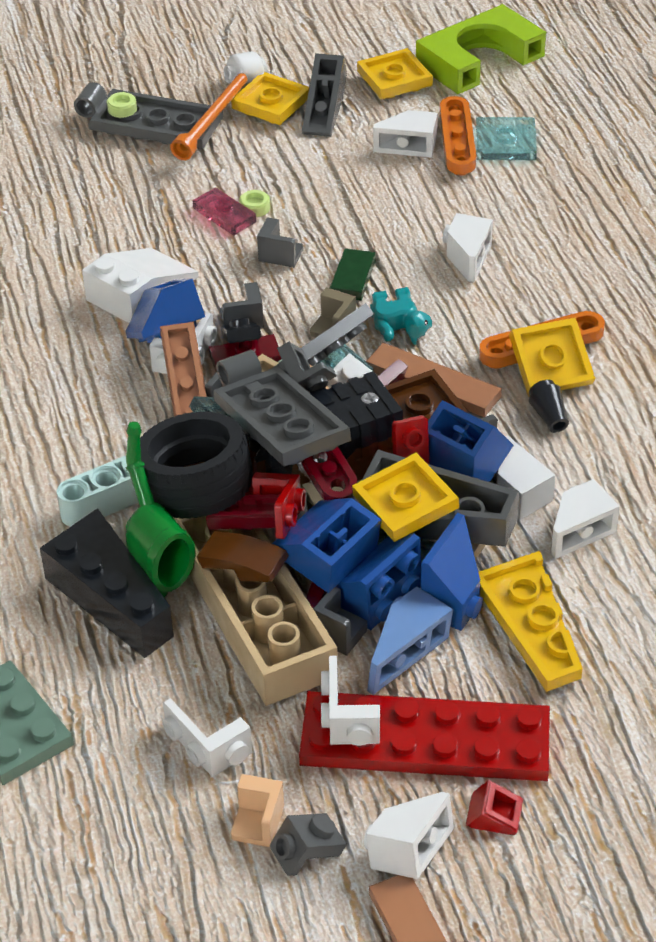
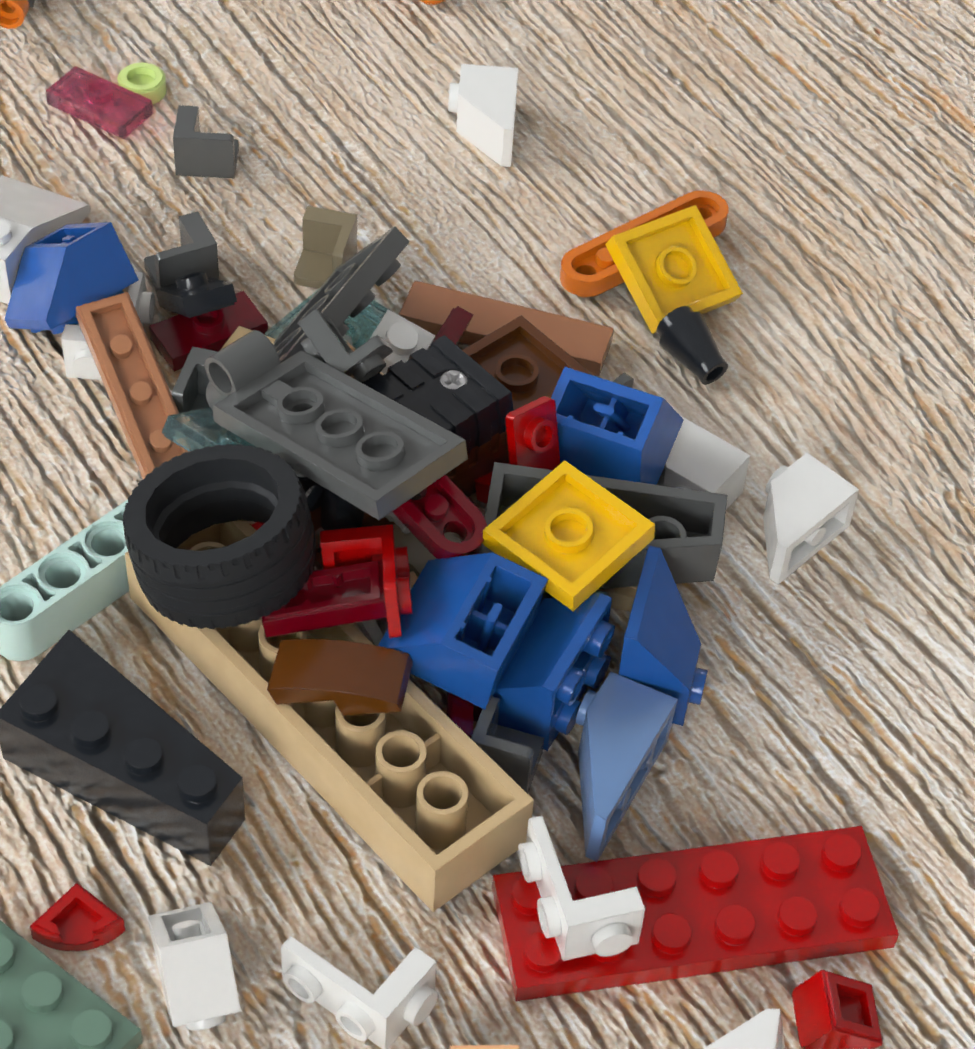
camera: 20 degrees left, 5 degrees up
green piece [125,421,196,597] -> none
dark green tile [330,248,376,301] -> none
teal animal [370,287,432,345] -> none
yellow wing [478,551,583,692] -> none
none -> red tile [30,883,125,951]
none -> white slope [147,902,241,1030]

